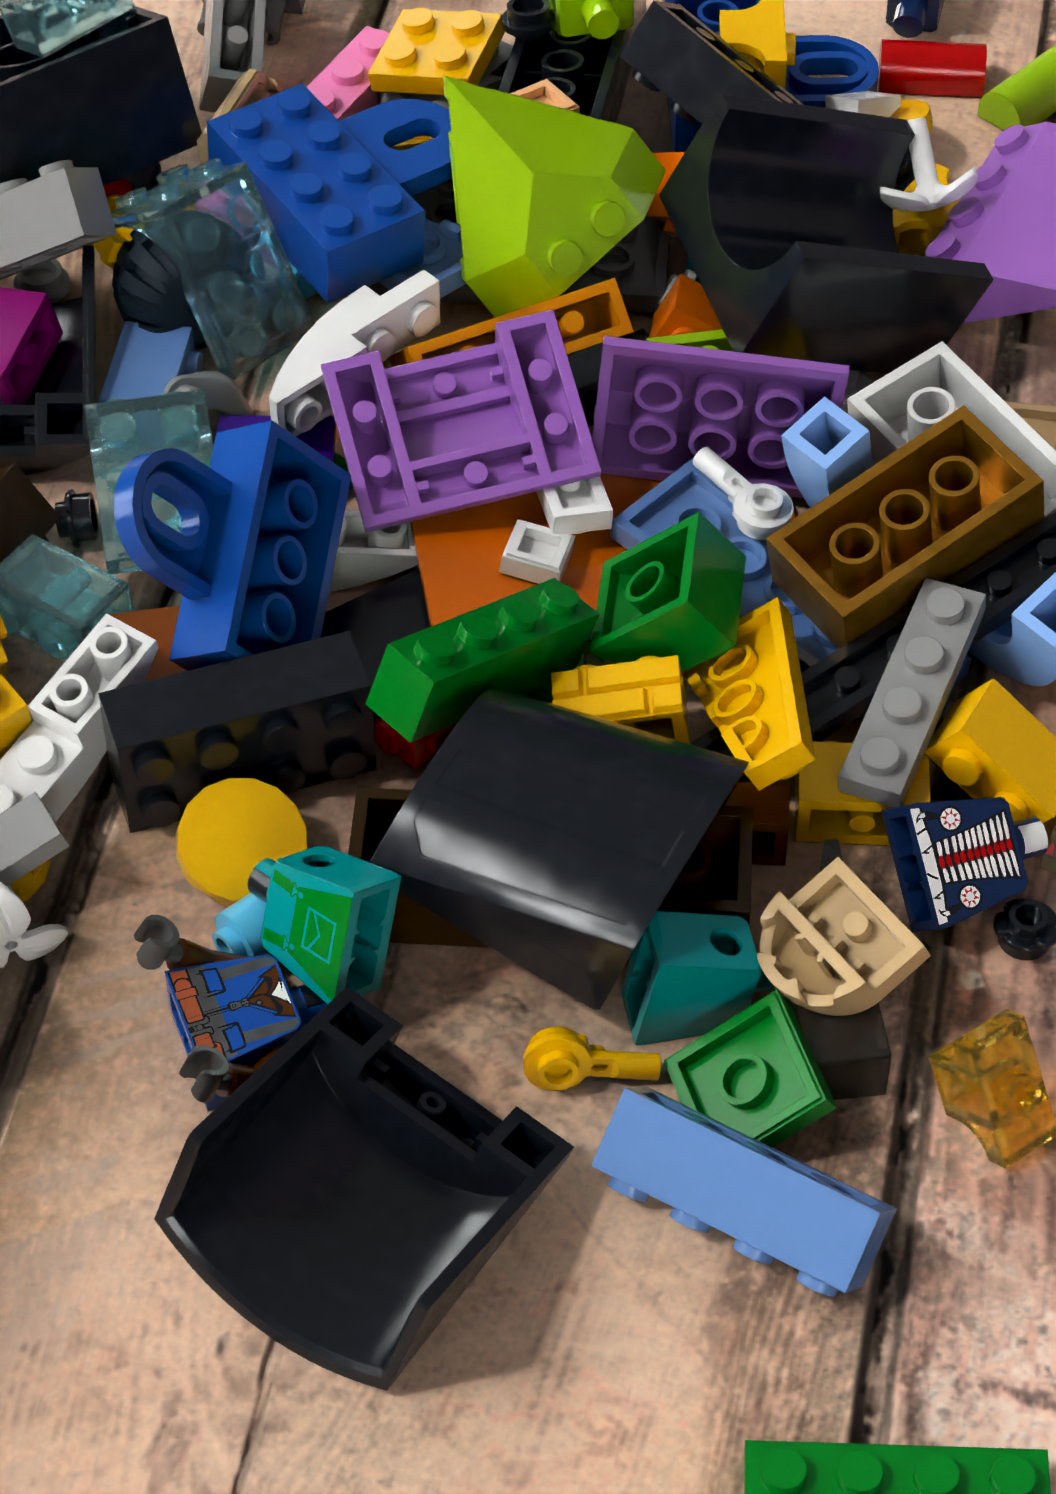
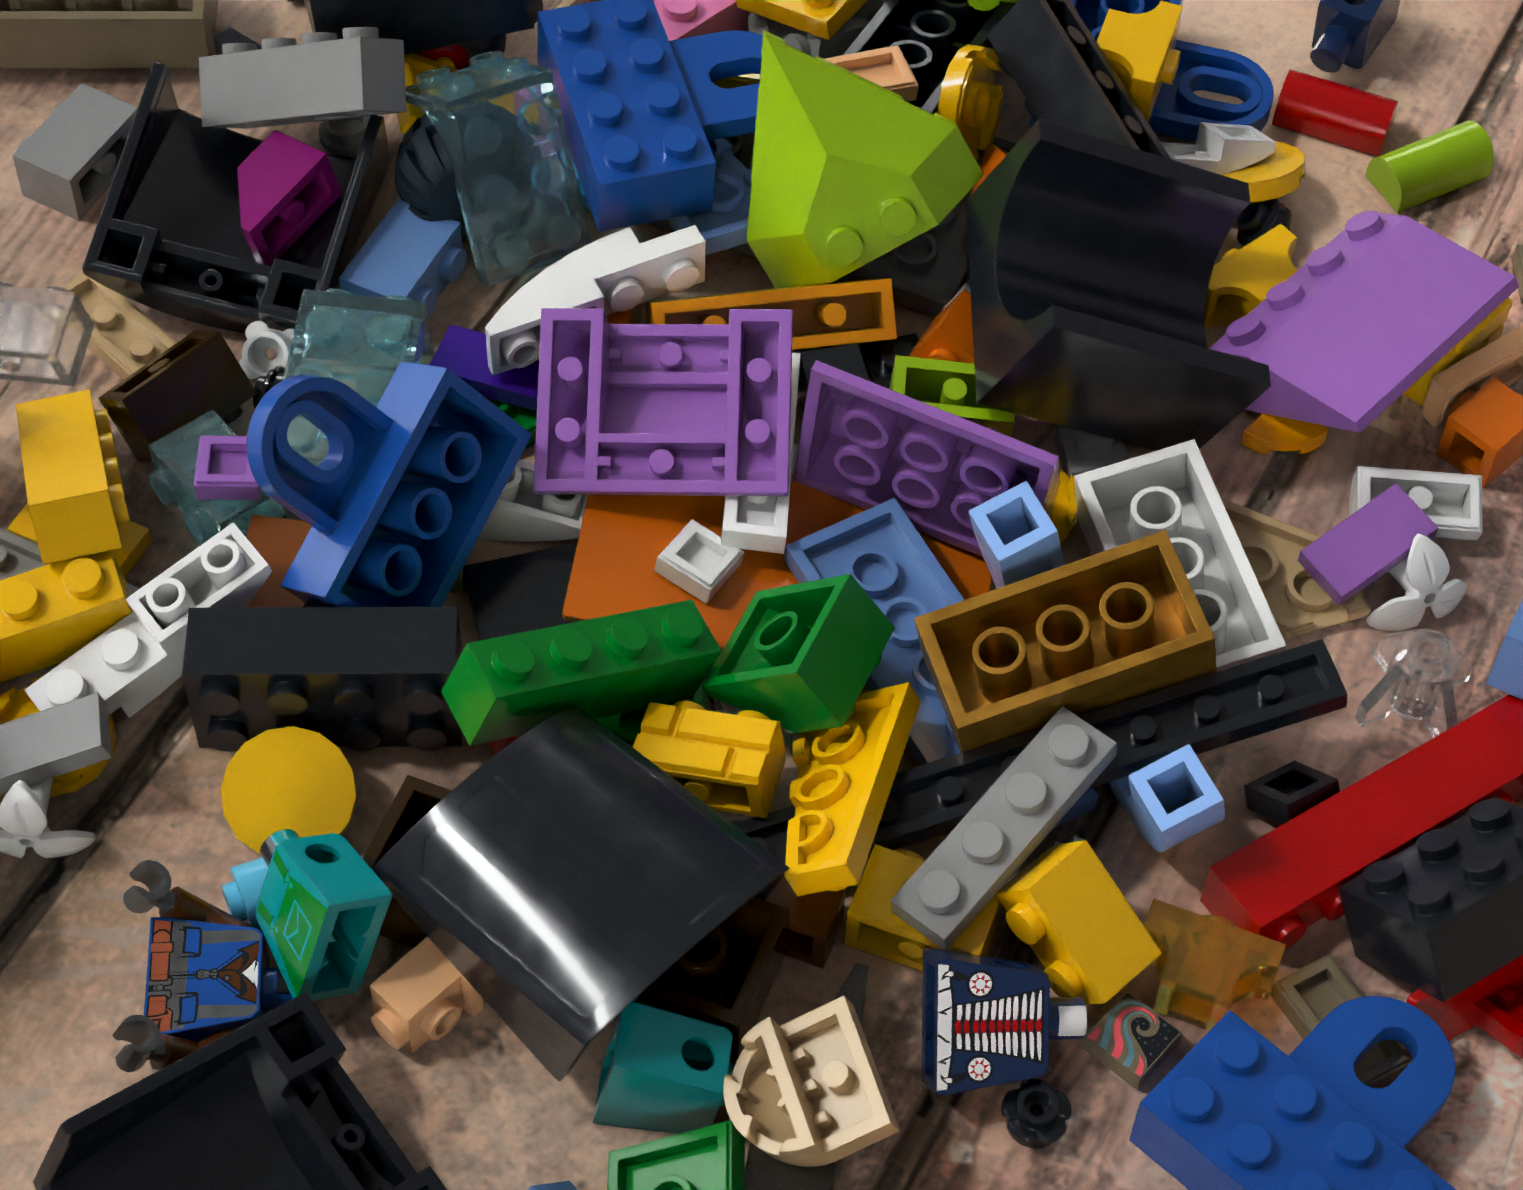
camera: 15 degrees right, 5 degrees up
light grey arm [163,371,253,418] -> none
yellow plate [522,1026,661,1091] -> none
white plate [692,446,794,540] -> none
white plant [880,118,978,212] -> none
none -> medium lavender tile [193,435,262,500]
none -> white plate [239,320,304,379]
none -> light nougat brick [369,936,484,1054]
none -> yellow tile [938,44,1004,160]
none -> light orange tile [1241,413,1329,455]

